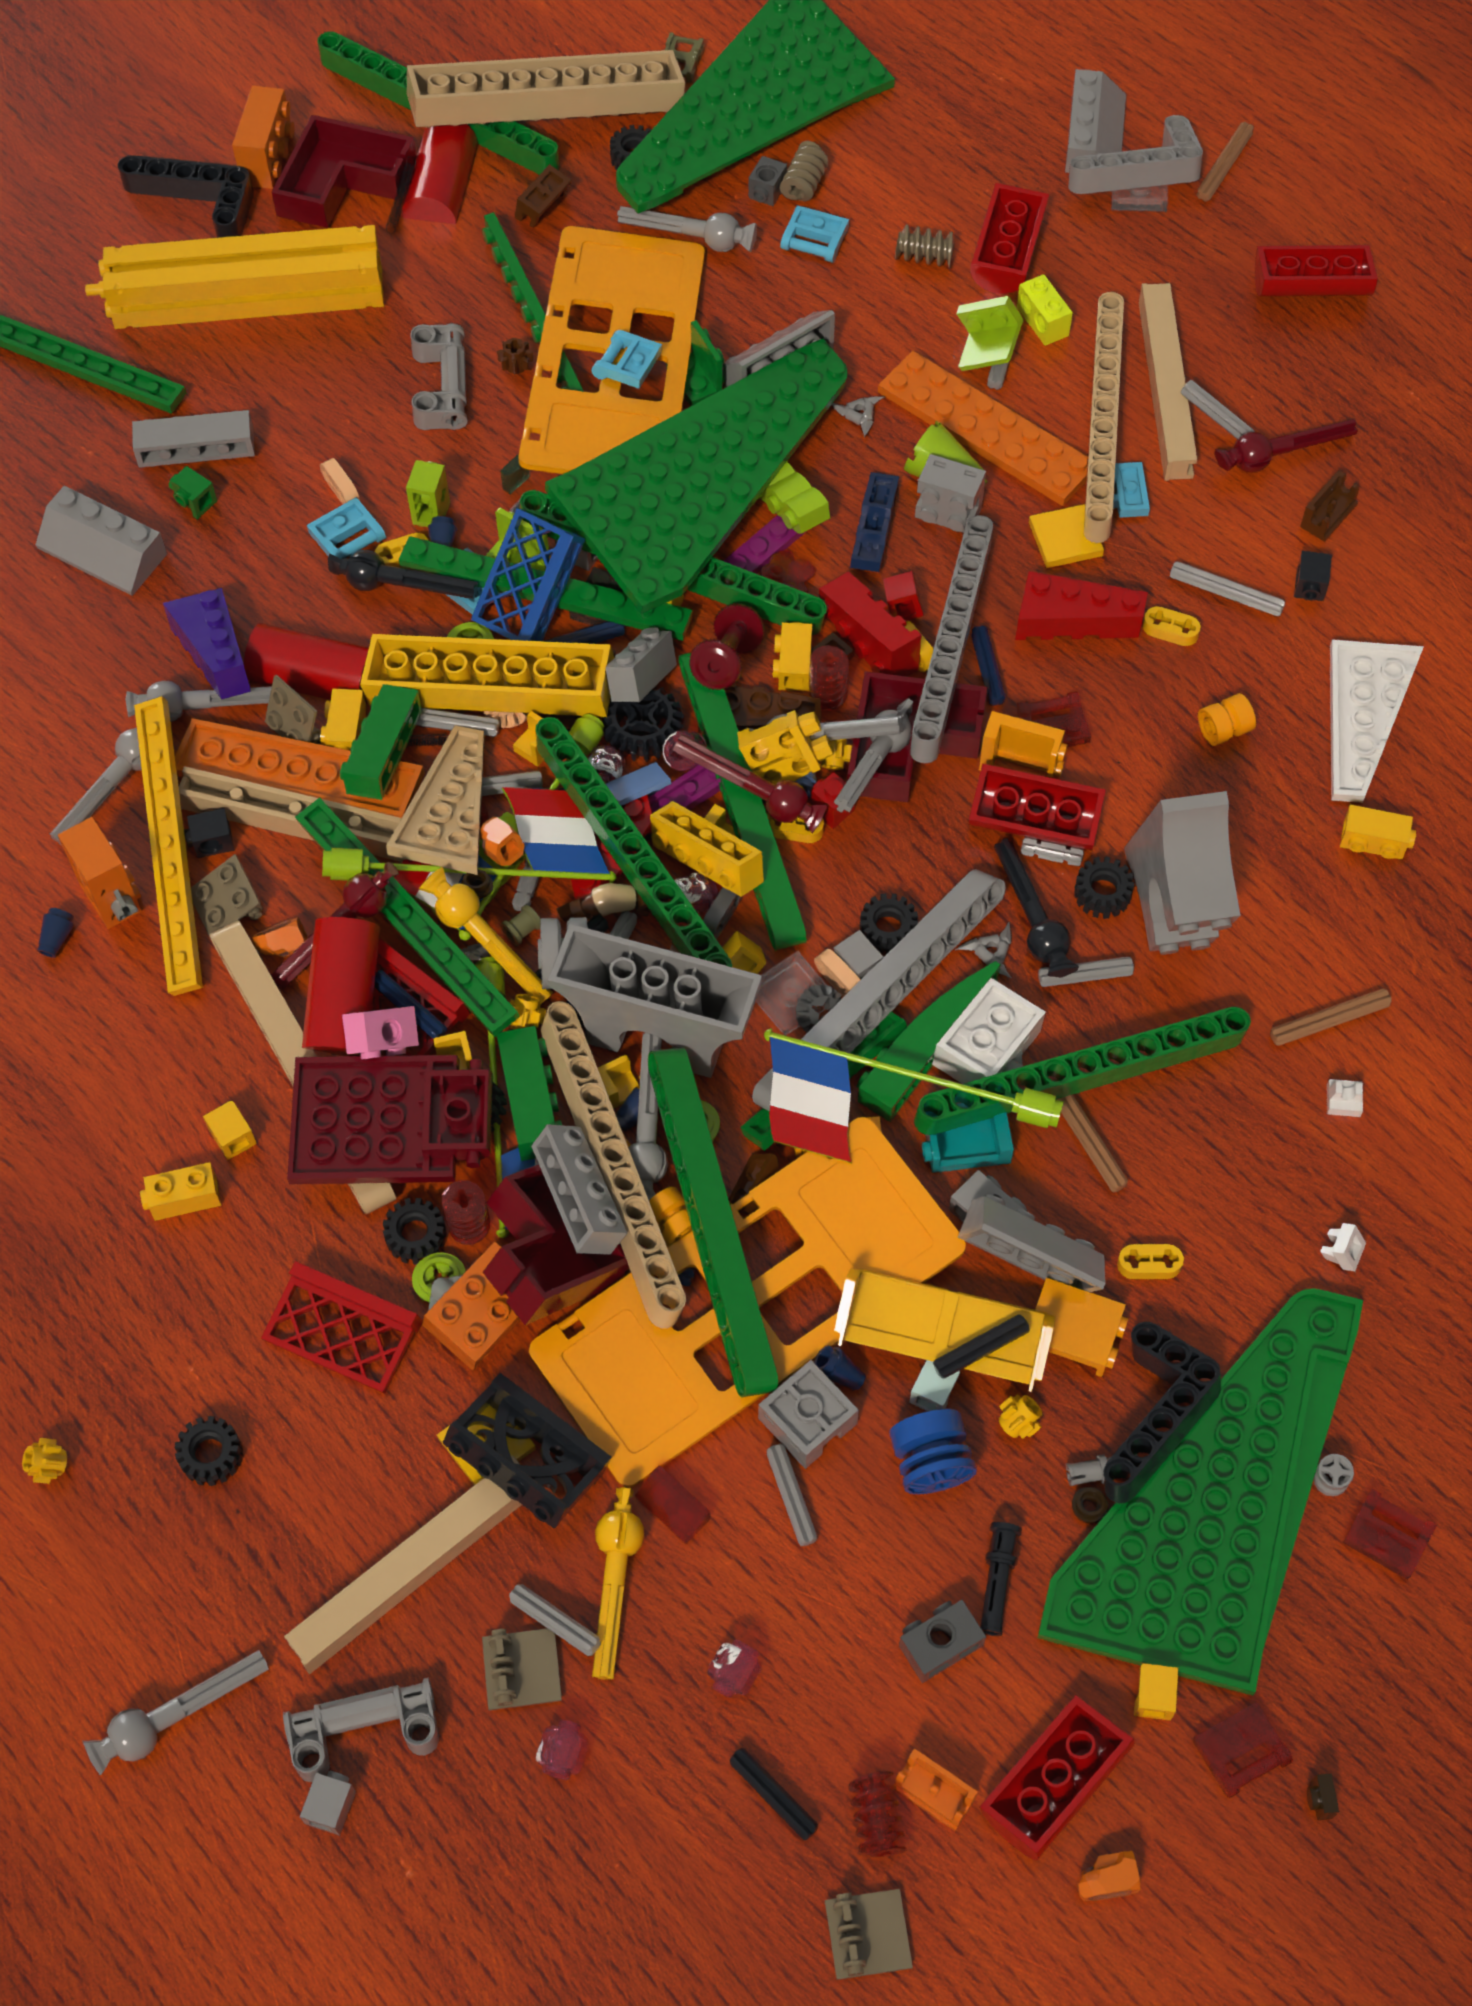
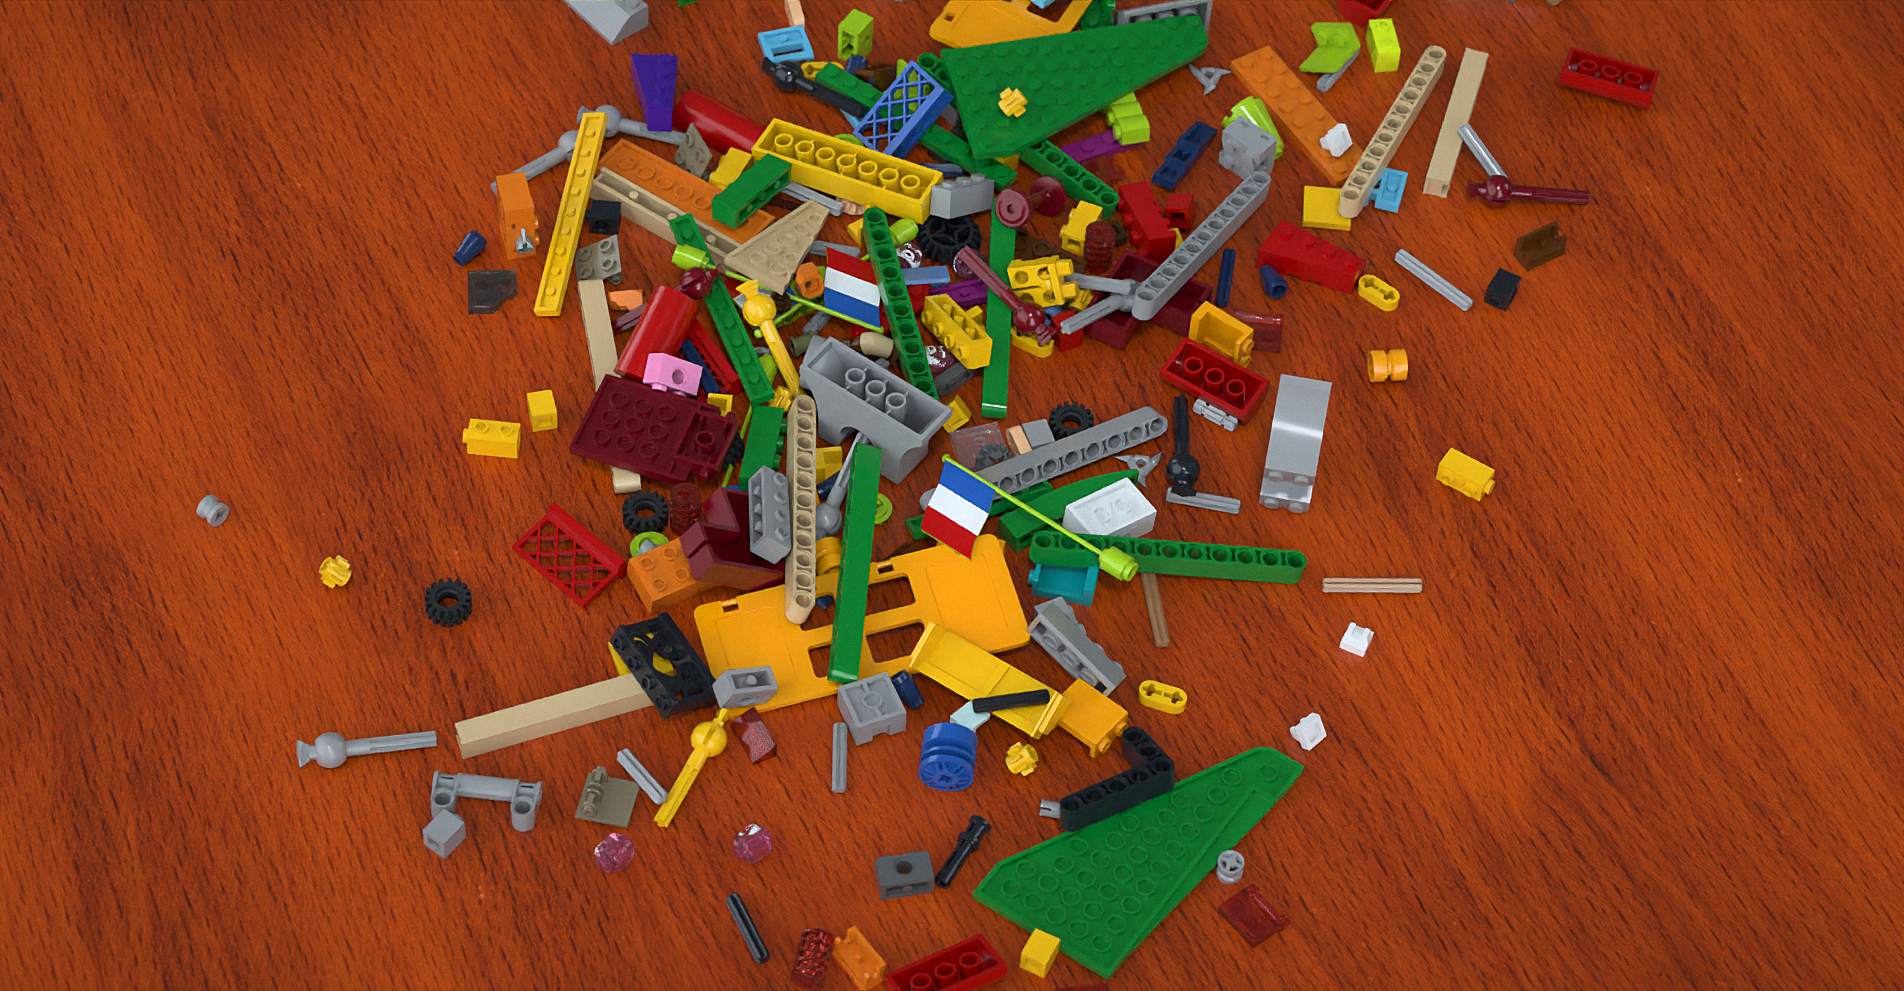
camera: 15 degrees right, 10 degrees down
tile [500,454,530,495] -> none
dark brown plate [1072,1487,1108,1523] -> none
black tyre [1074,857,1134,919] -> none
white wing [1330,640,1424,803] -> none
none -> clear smoke plate [468,269,517,315]
none -> light grey brick [712,666,779,709]
none -> reddish brown slope [855,63,897,93]
none -> yellow gear [998,87,1028,118]
none -> dark blue cone [1259,265,1287,299]
none -> white tile [1319,123,1353,157]

